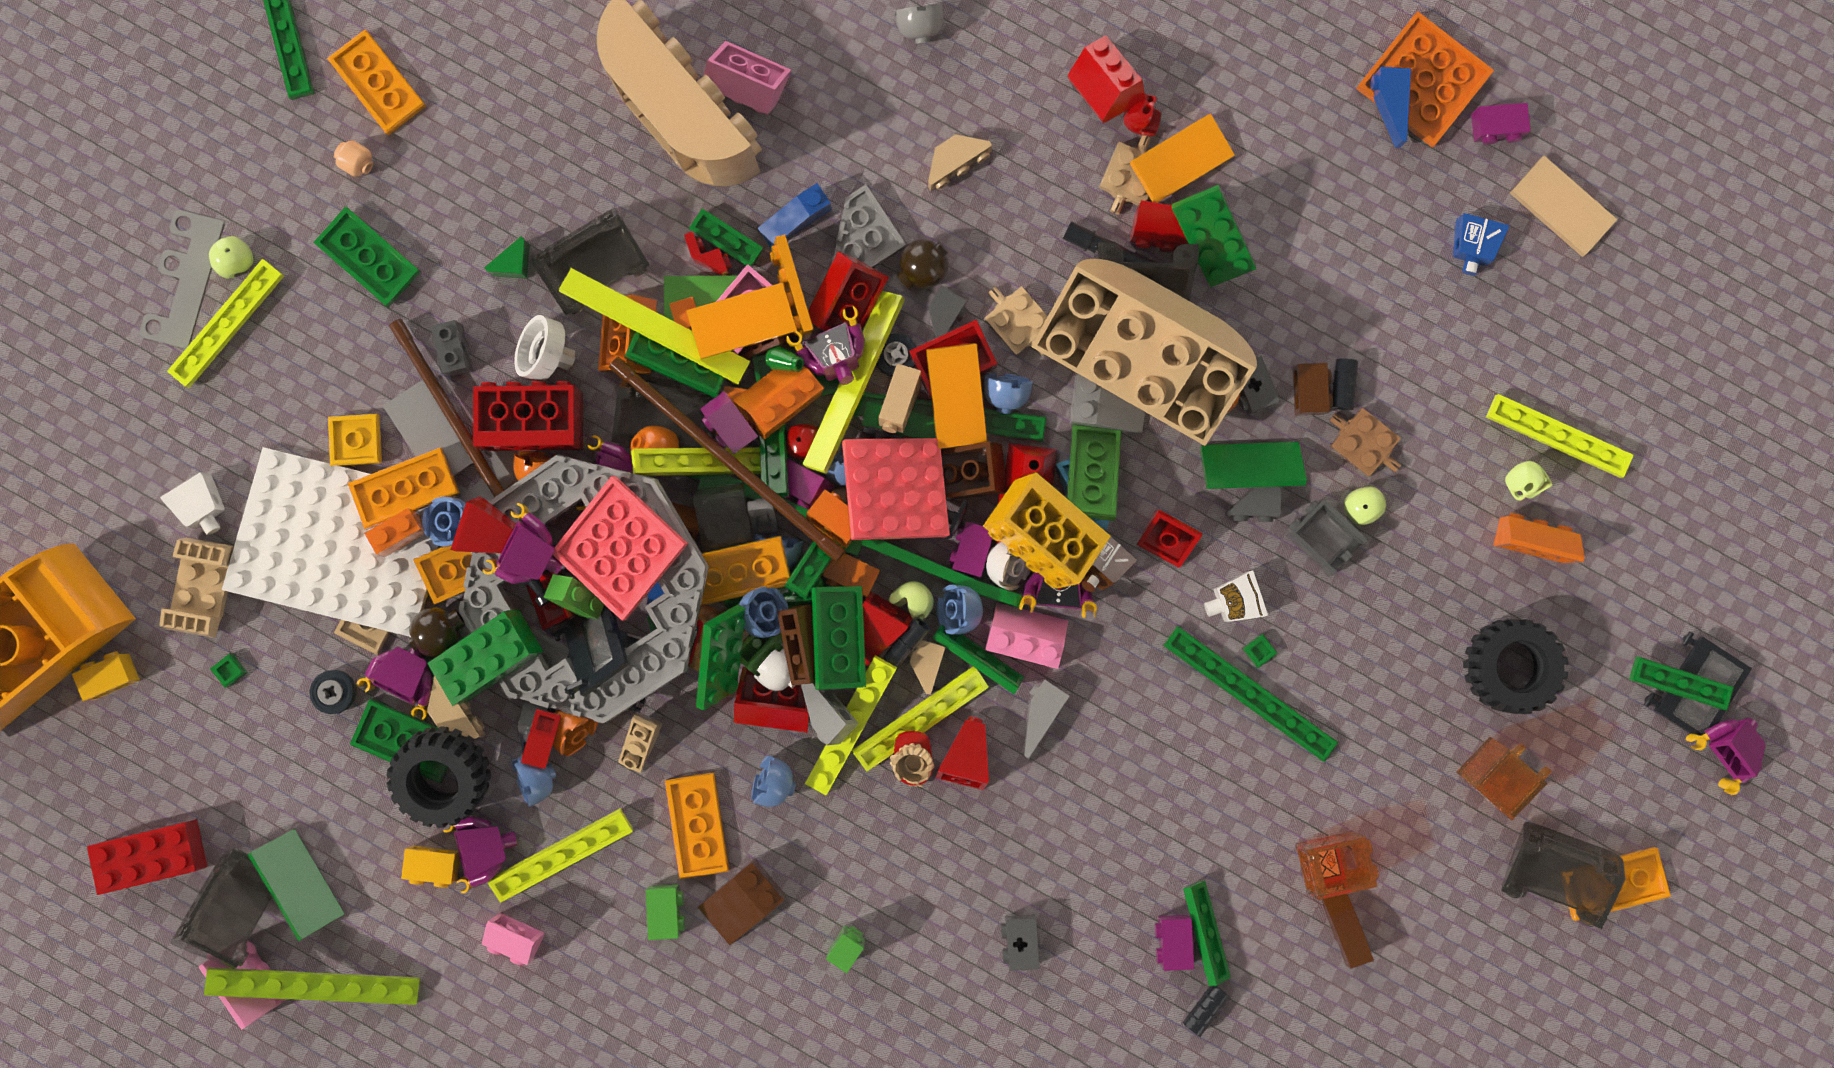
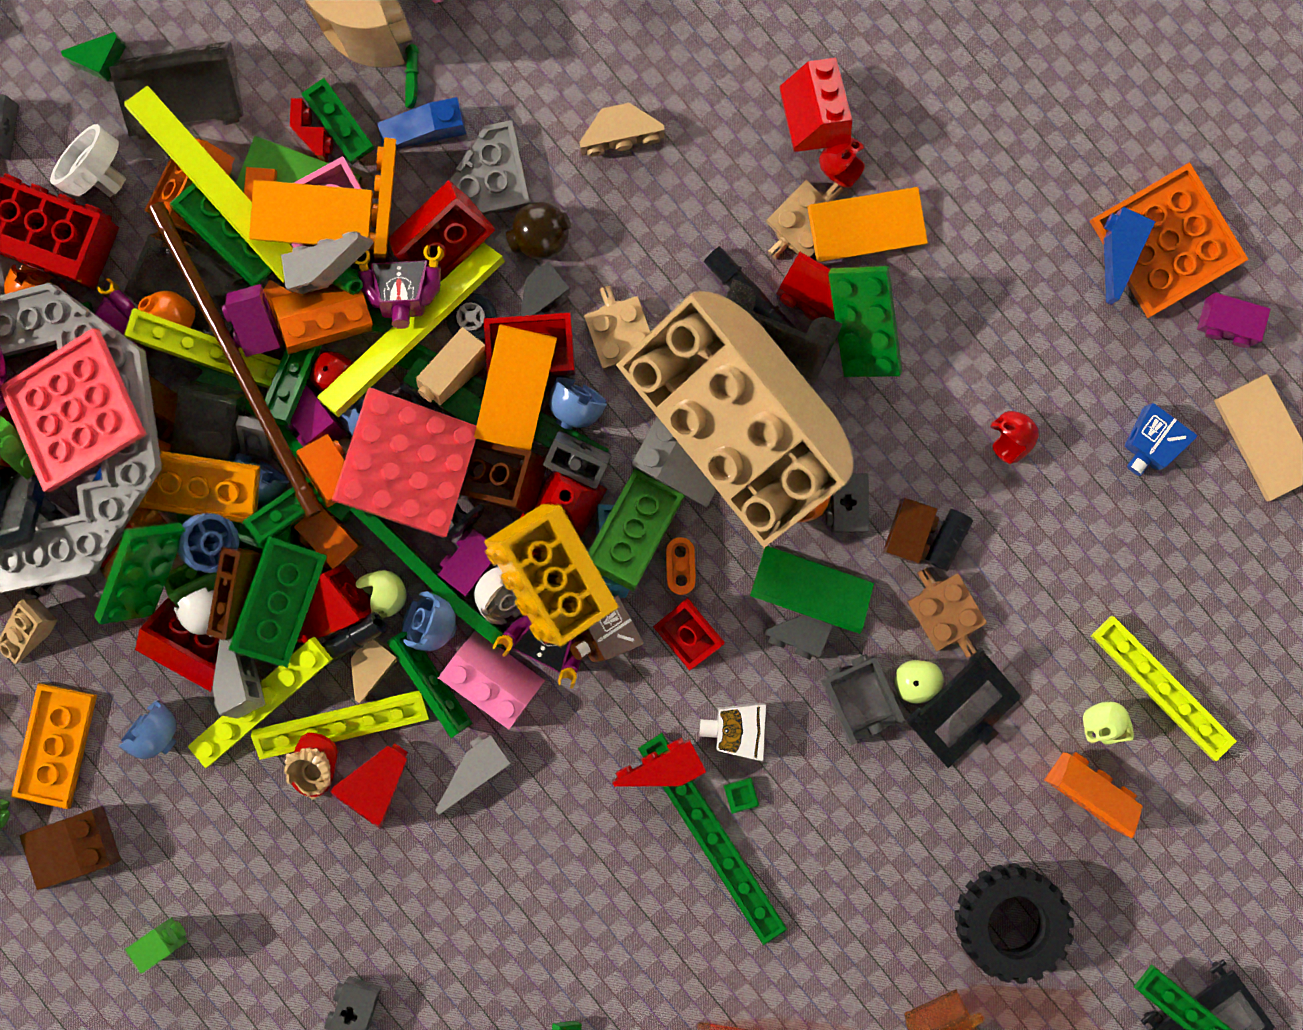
camera: 20 degrees right, 0 degrees up
none -> light grey slope [281,232,373,294]
none -> green piece [405,44,419,109]
none -> dark grey brick [543,431,611,489]
none -> red slope [612,737,707,787]
none -> orange plate [666,537,696,595]
none -> black piece [906,648,1022,768]
none -> red helmet [991,411,1039,464]

